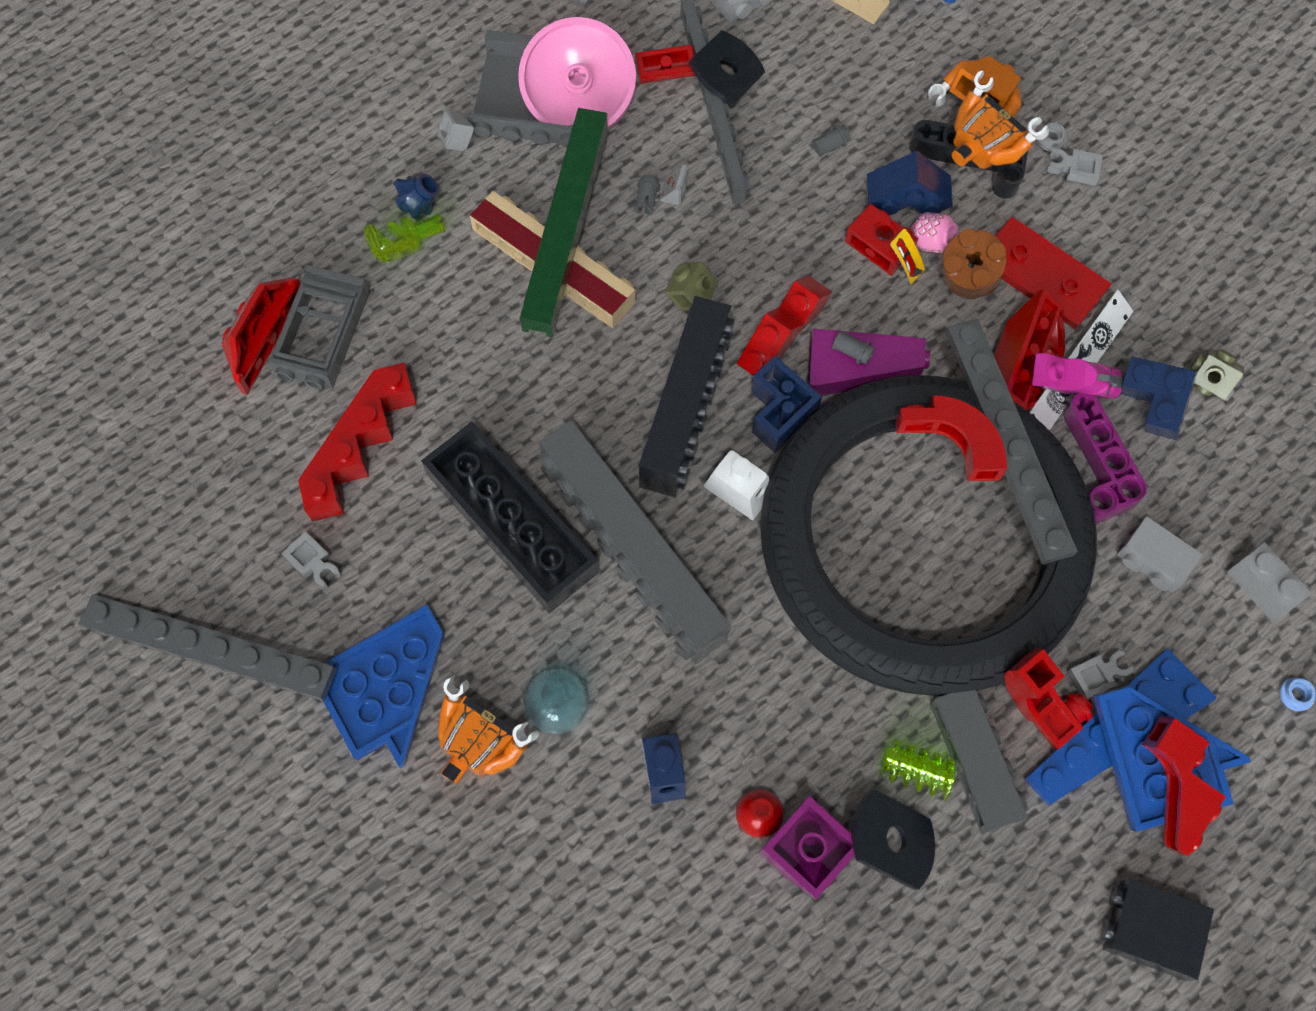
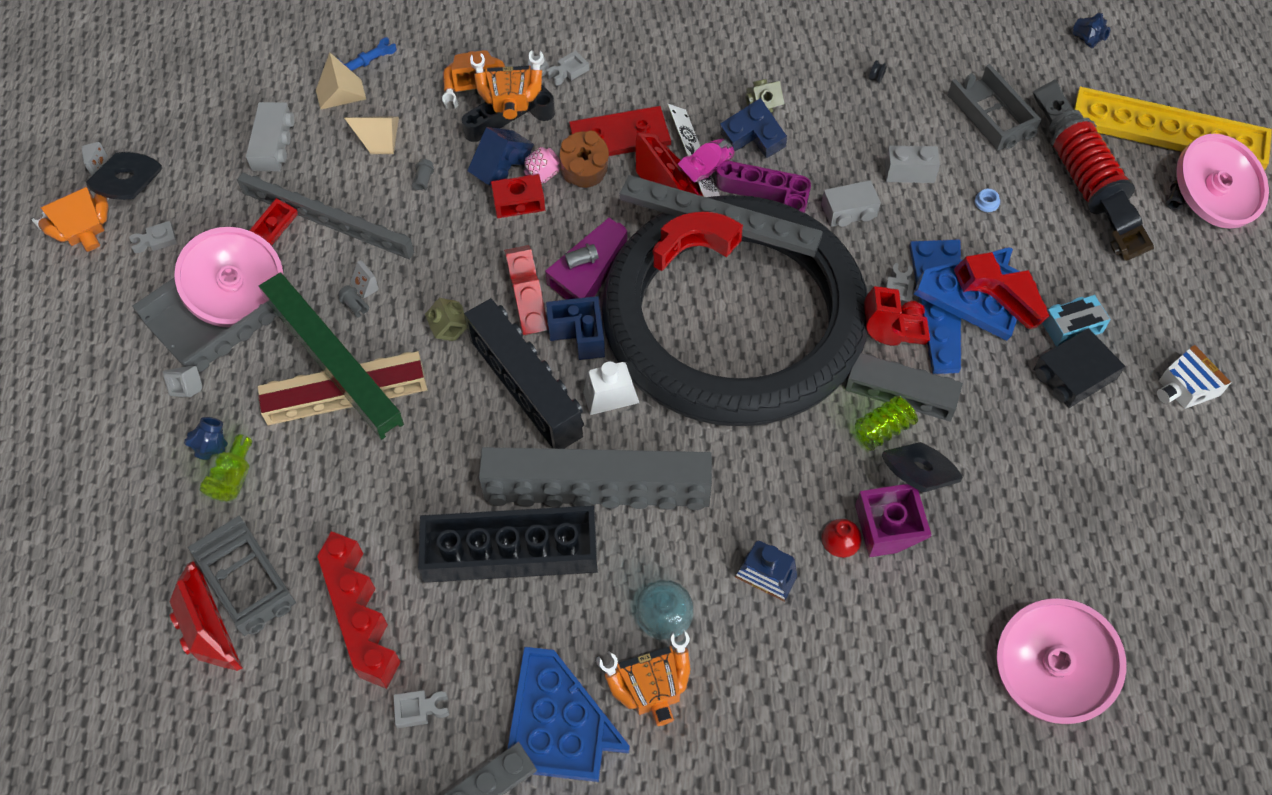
camera: 50 degrees left, 10 degrees down
black piece [689,30,765,105] -> none
yellow sticker [890,229,925,285] -> none
none -> tan slope [345,116,399,154]
none -> brick [1042,295,1111,347]

